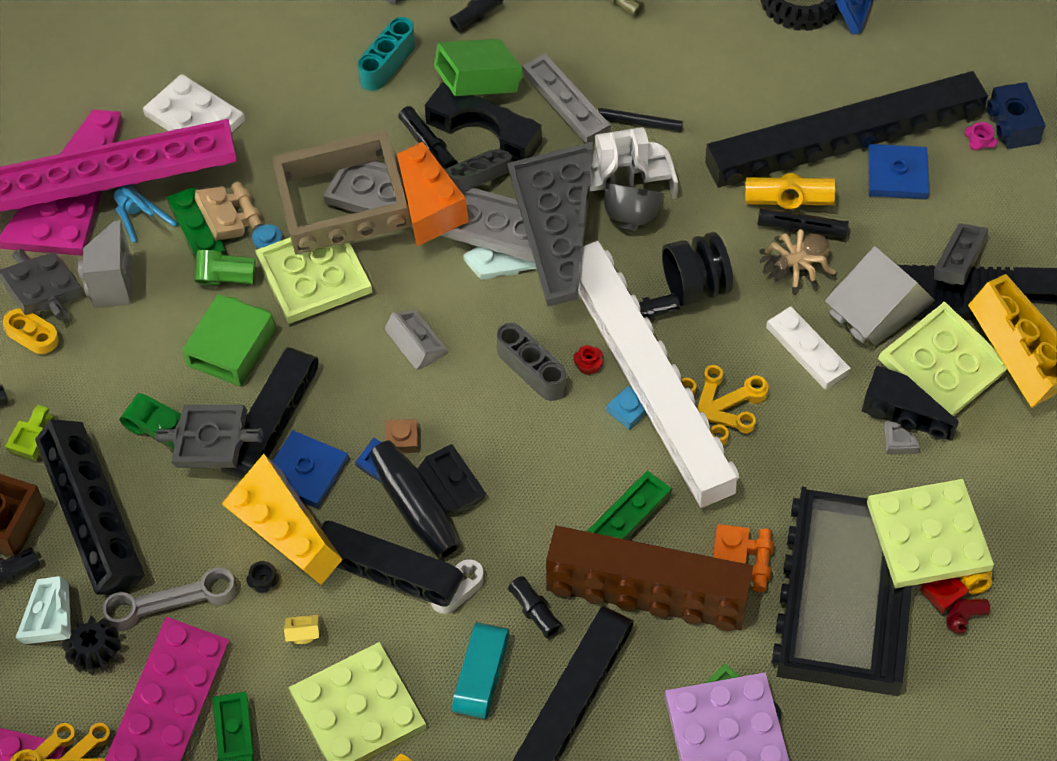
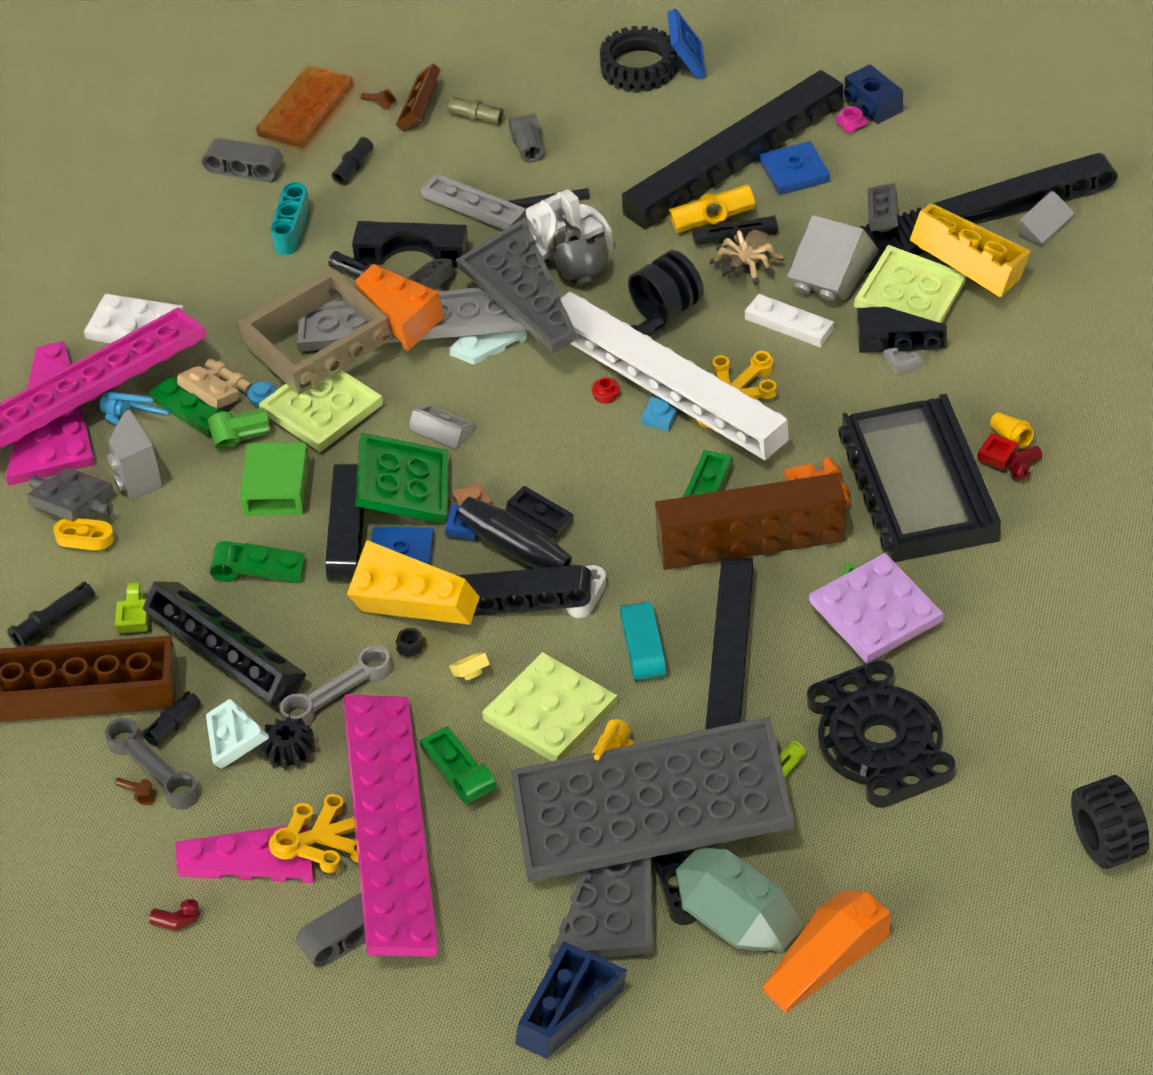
camera: 20 degrees left, 10 degrees down
dark grey plate [156,405,263,468] -> none
bright green brick [434,39,523,96] -> none
dark grey beam [496,323,566,401] -> none
black pin [508,576,563,639] -> none
yellowish green plate [867,479,994,589] -> none
none -> green plate [356,432,448,524]
none -> dark grey piece [509,113,544,163]

